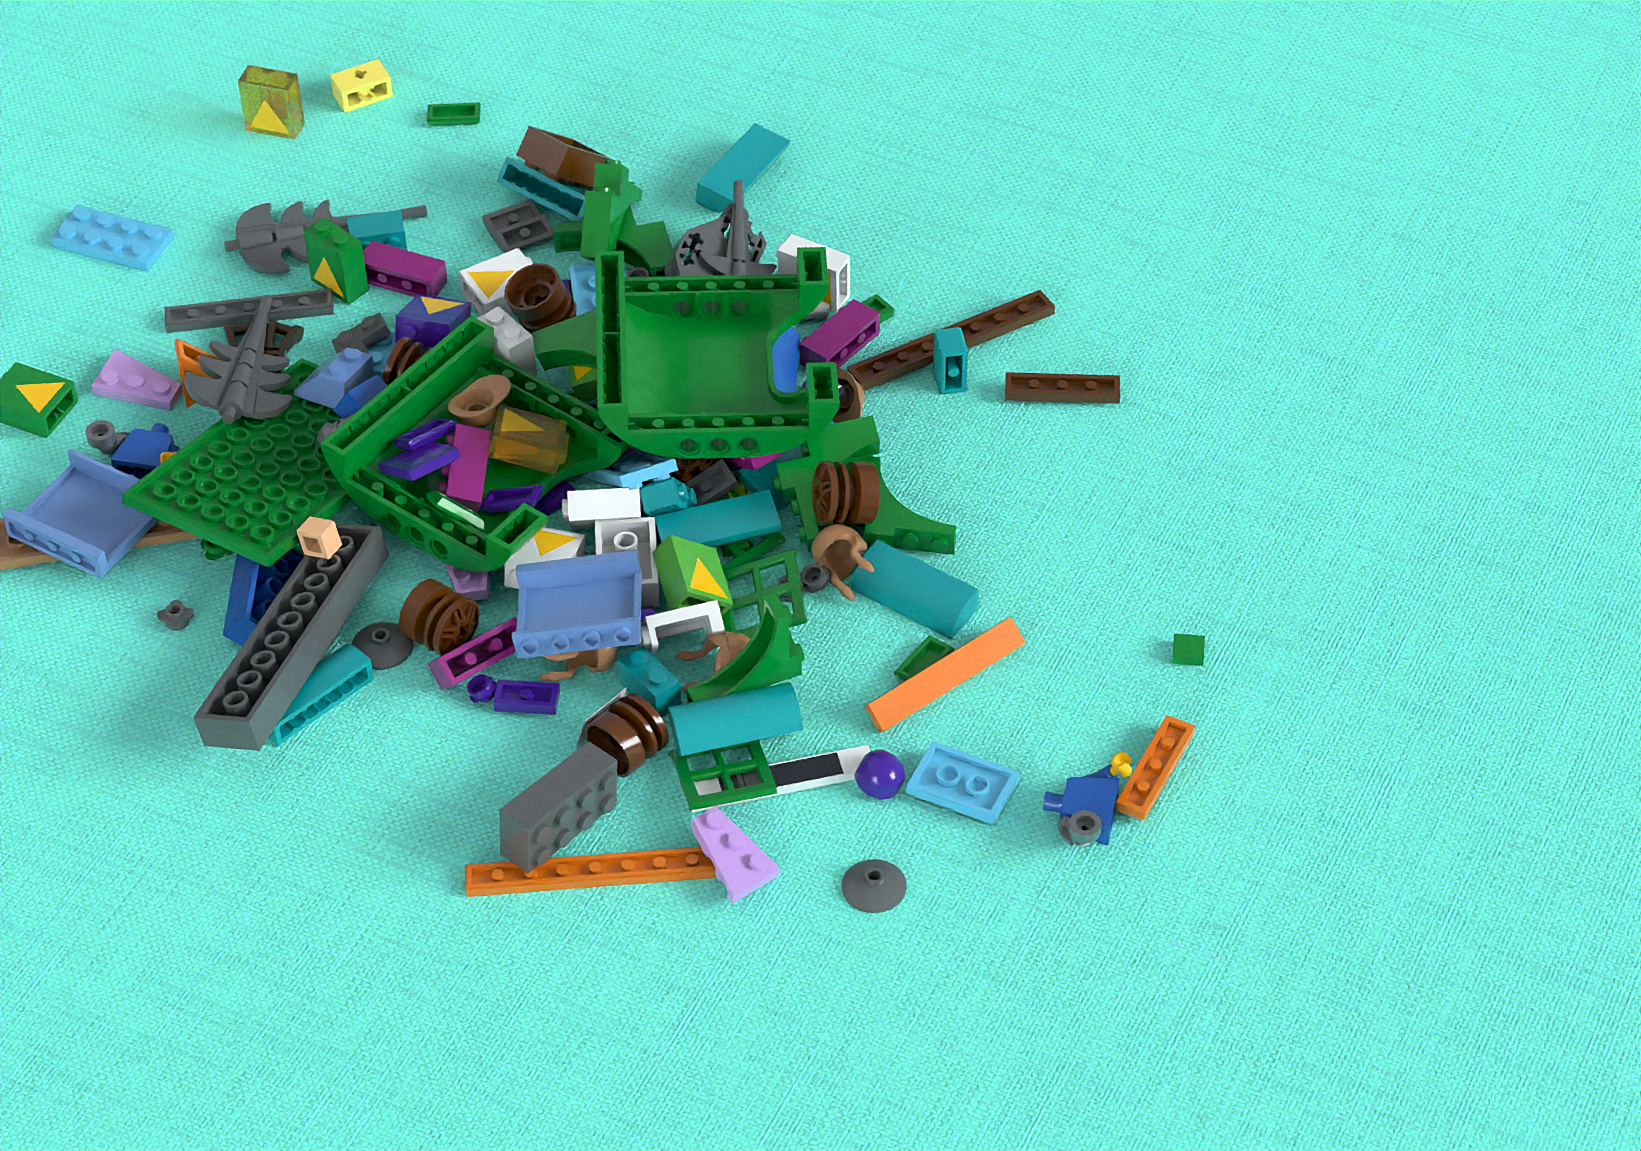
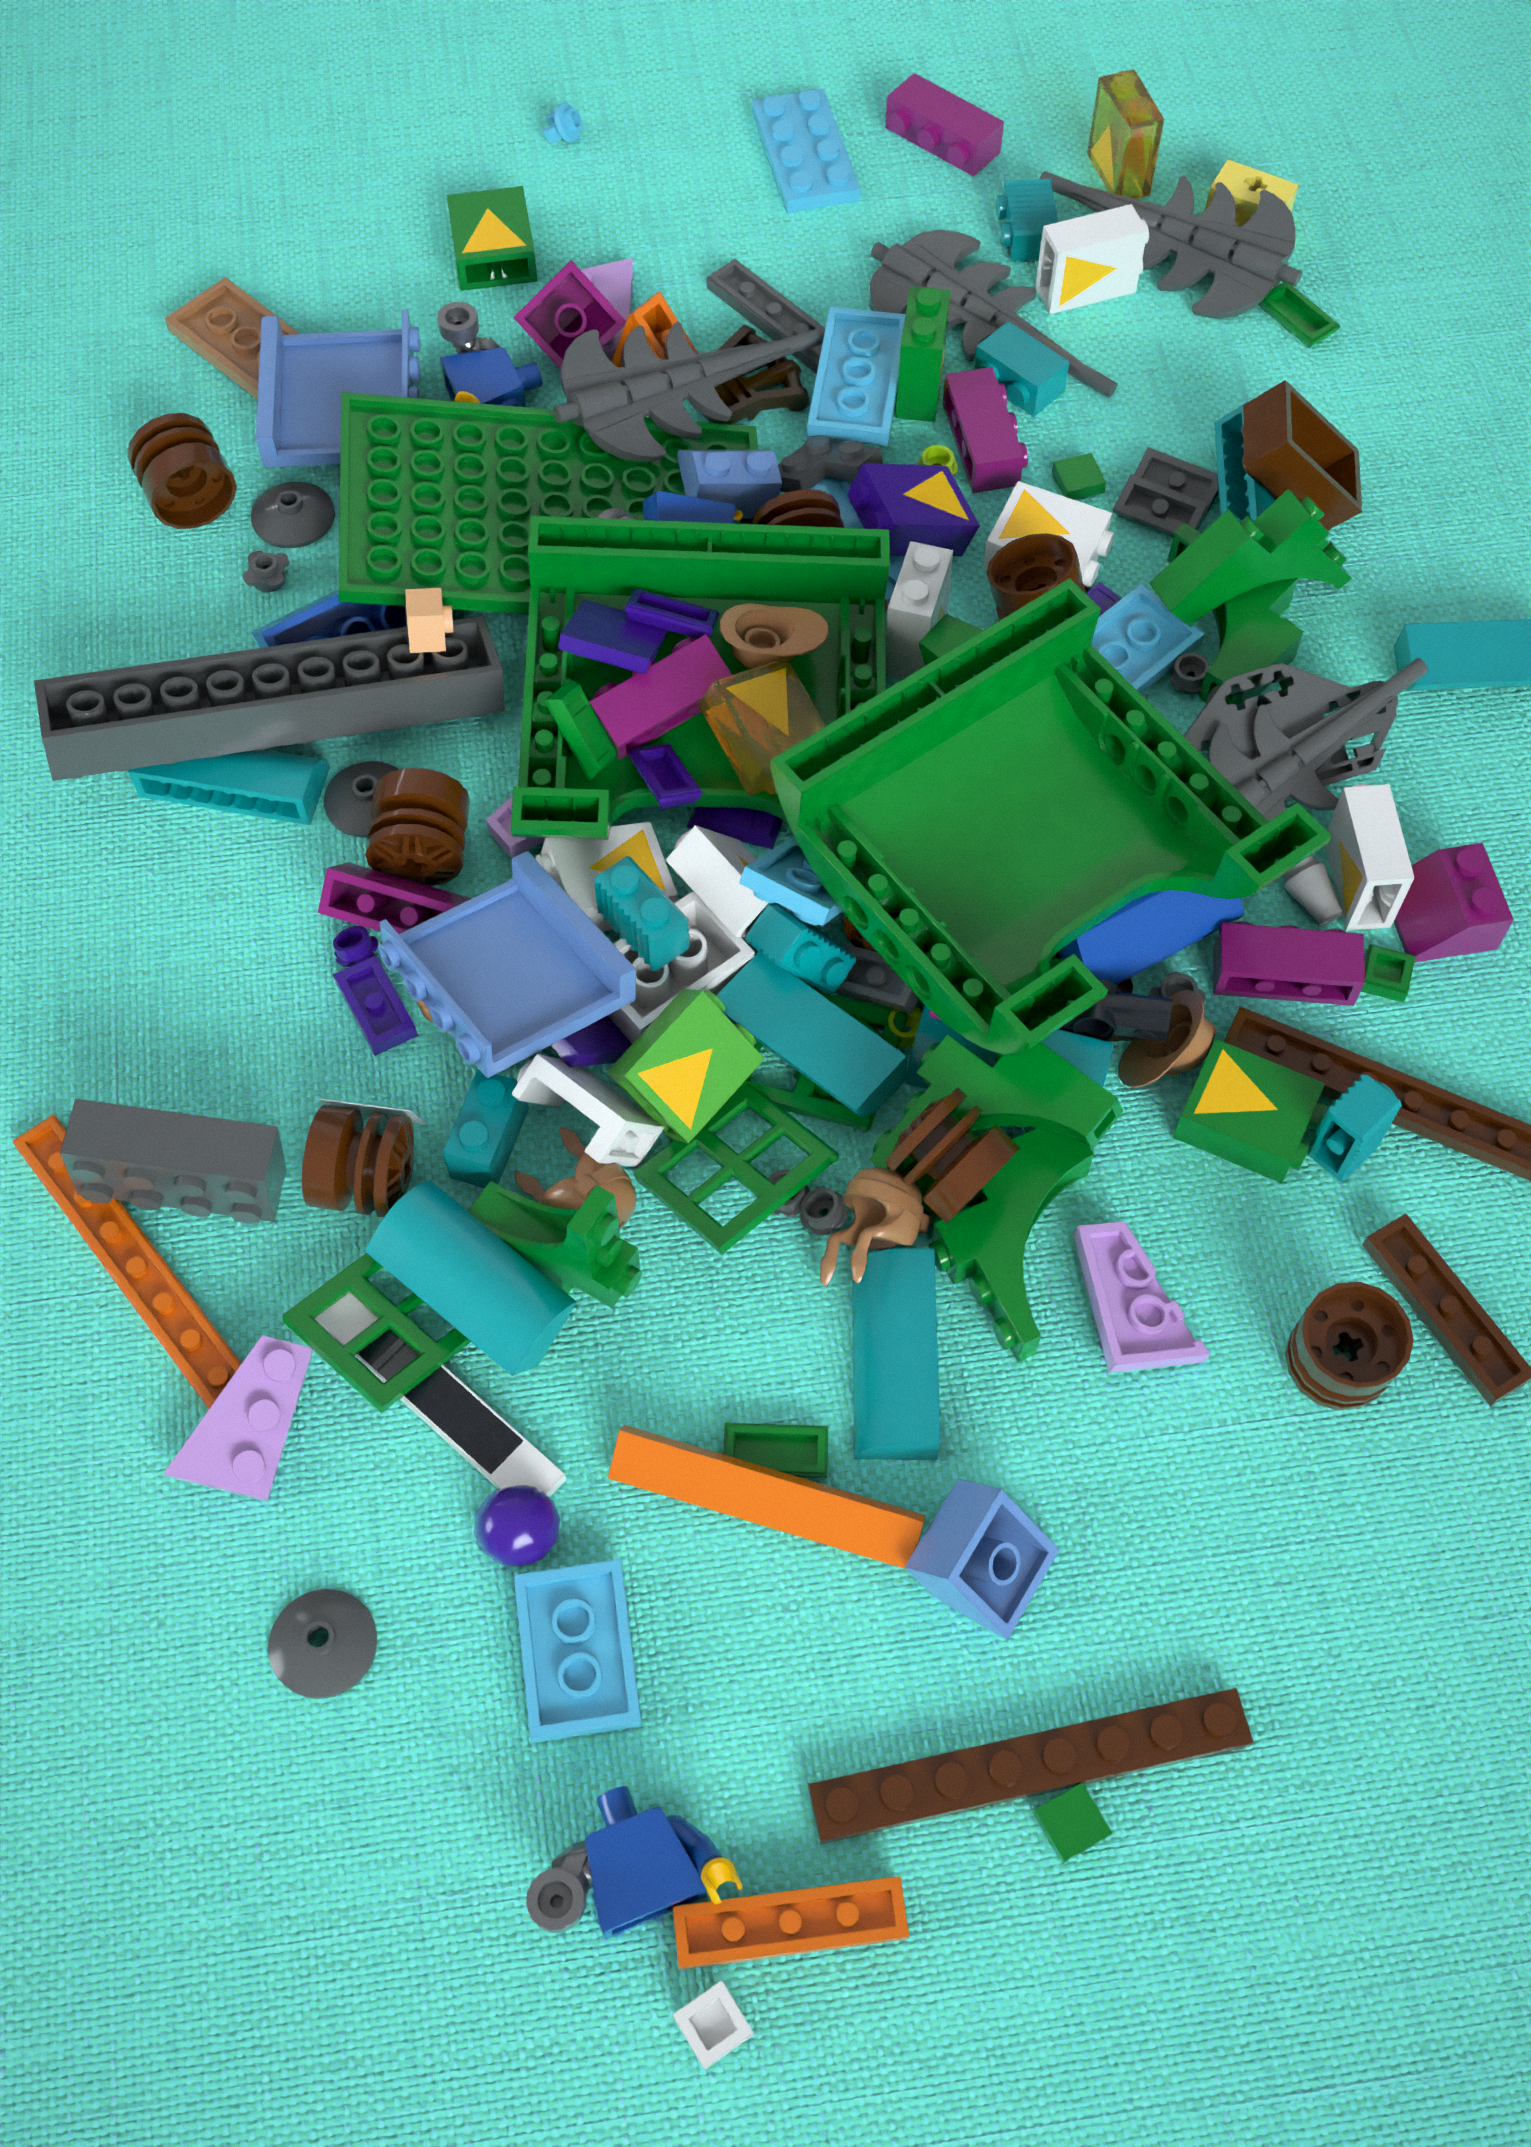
camera: 55 degrees right, 15 degrees up
none -> reddish brown wheel [127,413,237,529]
none -> dark grey dish [251,482,335,548]
none -> magenta slope [513,260,626,370]
none -> teal brick [594,856,690,971]
none -> white plate [673,1980,754,2070]
none -> medium azure plate [807,306,906,446]
none -> reddish brown plate [808,1688,1254,1845]
none -> magenta brick [885,73,1004,177]
none -> medium blue slope [904,1479,1060,1640]
none -> lime plate [918,445,958,476]
none -> teal brick [996,179,1058,263]
none -> white brick [1035,204,1149,314]
none -> dark grey animal [1040,171,1302,319]
none -> green tile [1052,453,1106,500]
none -> lavender wing [1072,1221,1210,1373]
none -> green brick [1173,1038,1327,1183]
none -> reddish brown wheel [1285,1282,1414,1411]
none -> magenta slope [1394,843,1514,963]

